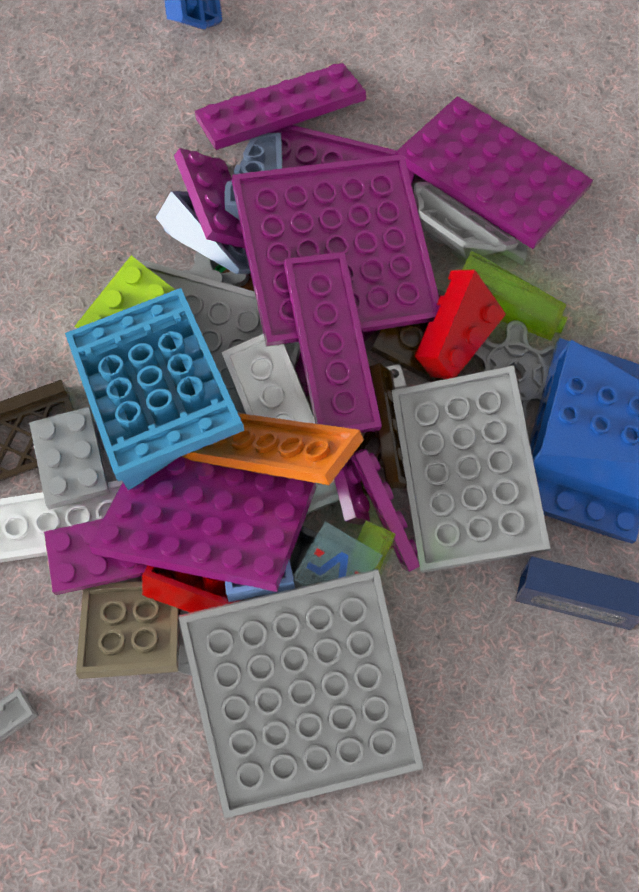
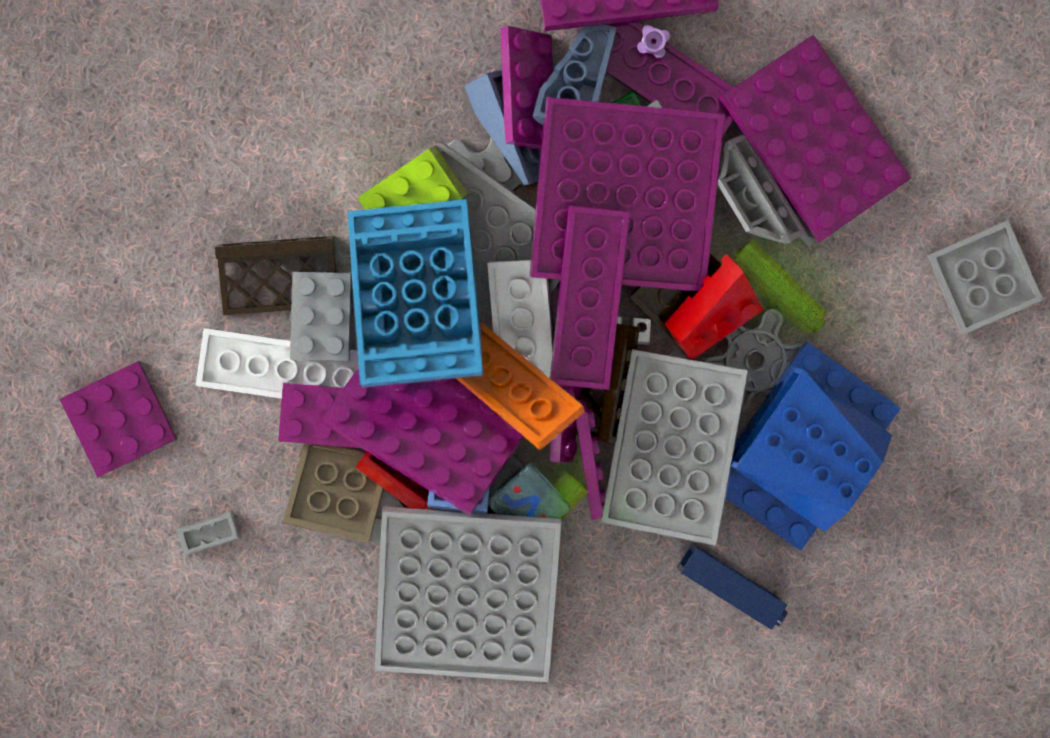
camera: 15 degrees right, 20 degrees up
none -> lavender plate [637,25,670,58]

